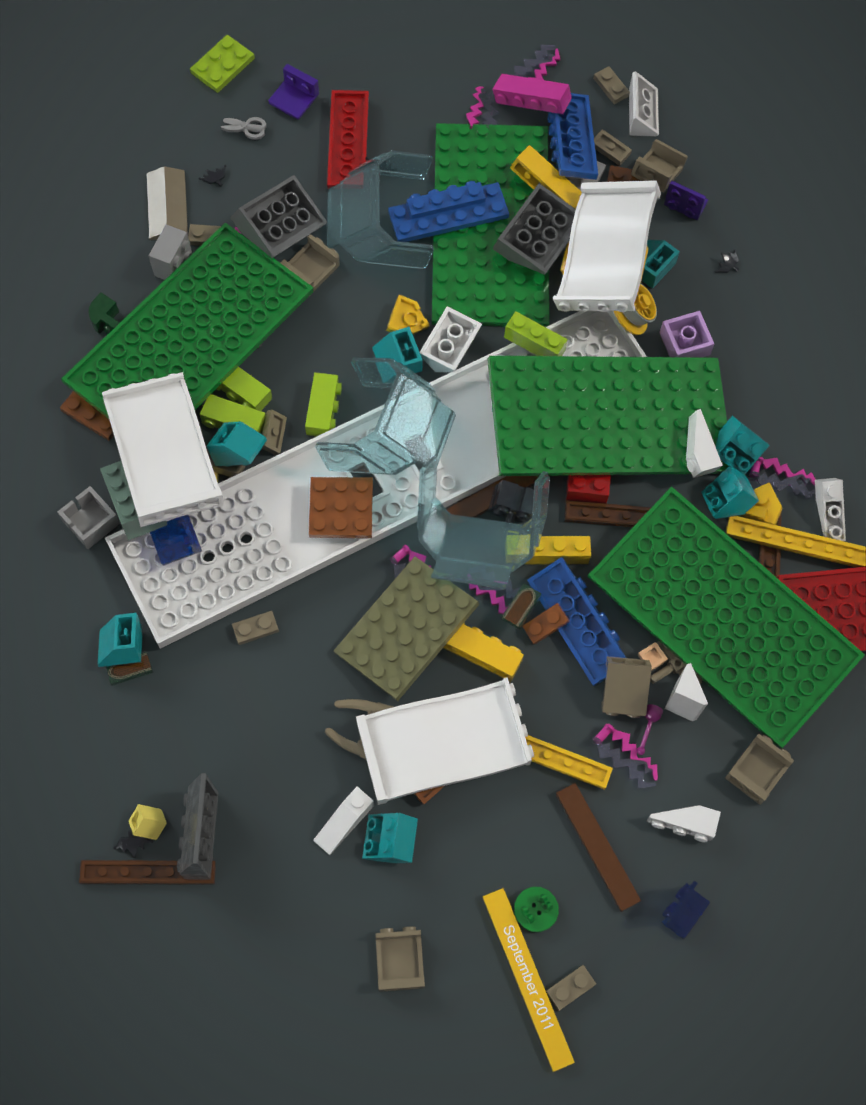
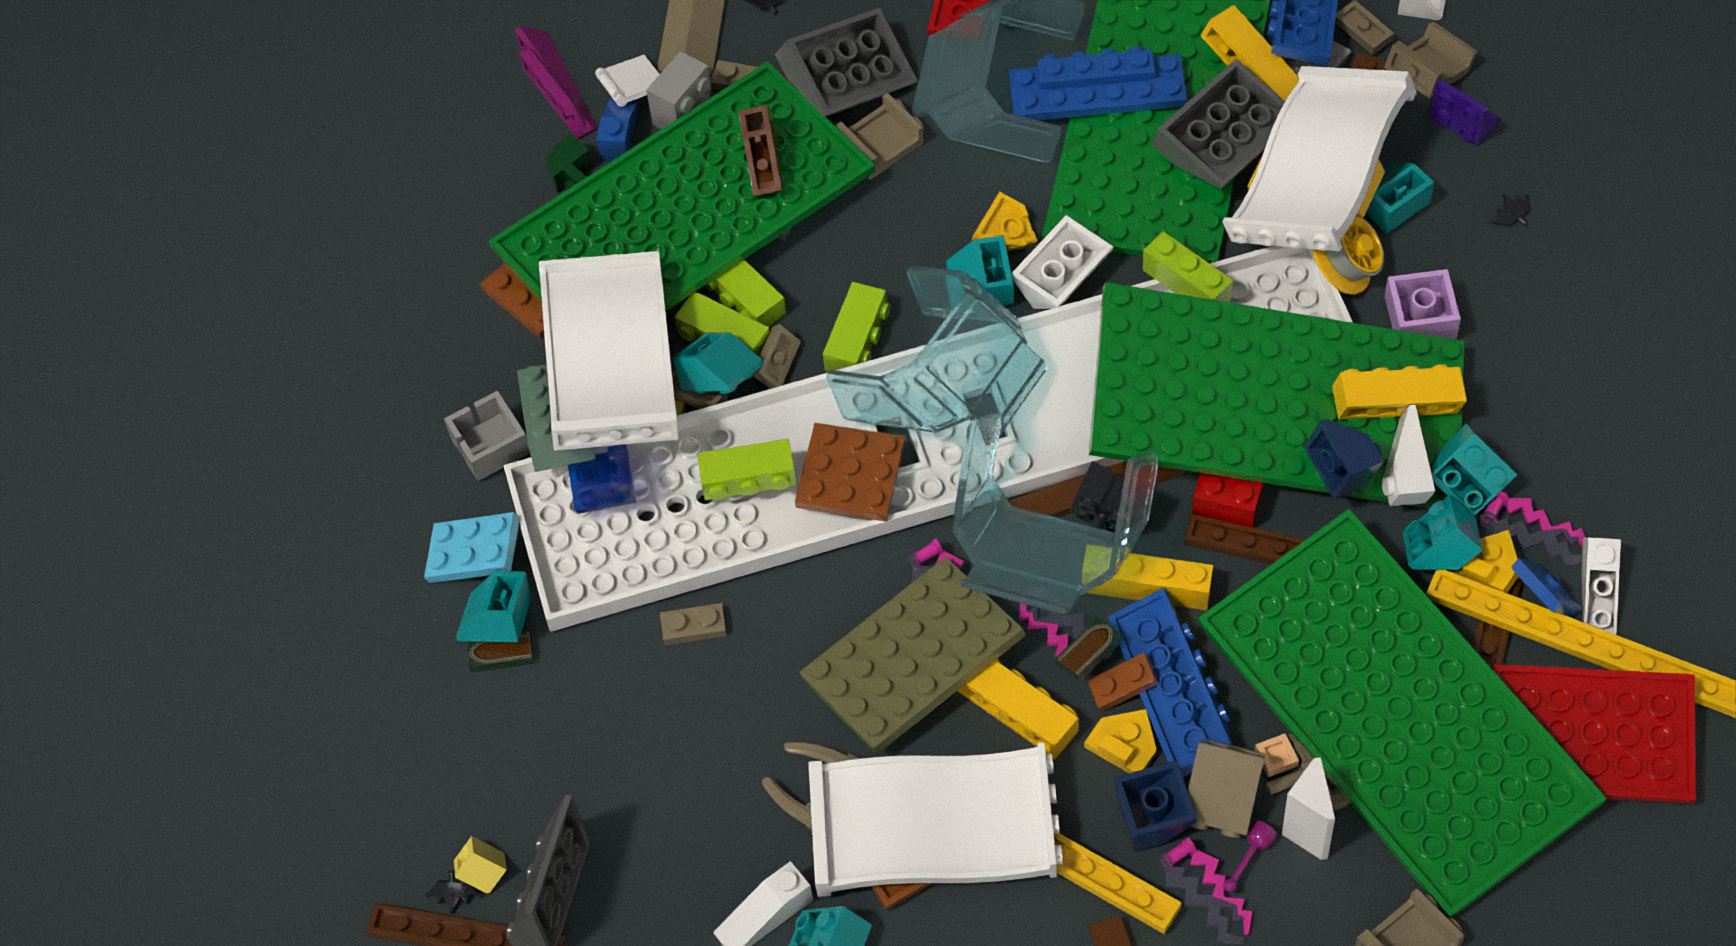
camera: 20 degrees right, 10 degrees down
none -> medium azure plate [424,512,520,583]
none -> magenta wedge [515,26,597,140]
none -> white piece [595,55,660,107]
none -> blue slope [596,97,642,161]
none -> lime brick [697,438,797,500]
none -> reddish brown slope [738,105,783,197]
none -> yellow plate [1084,709,1157,773]
none -> dark blue slope [1113,760,1197,852]
none -> dark blue slope [1303,419,1384,500]
none -> yellow brick [1332,365,1467,420]
none -> blue plate [1511,558,1583,616]

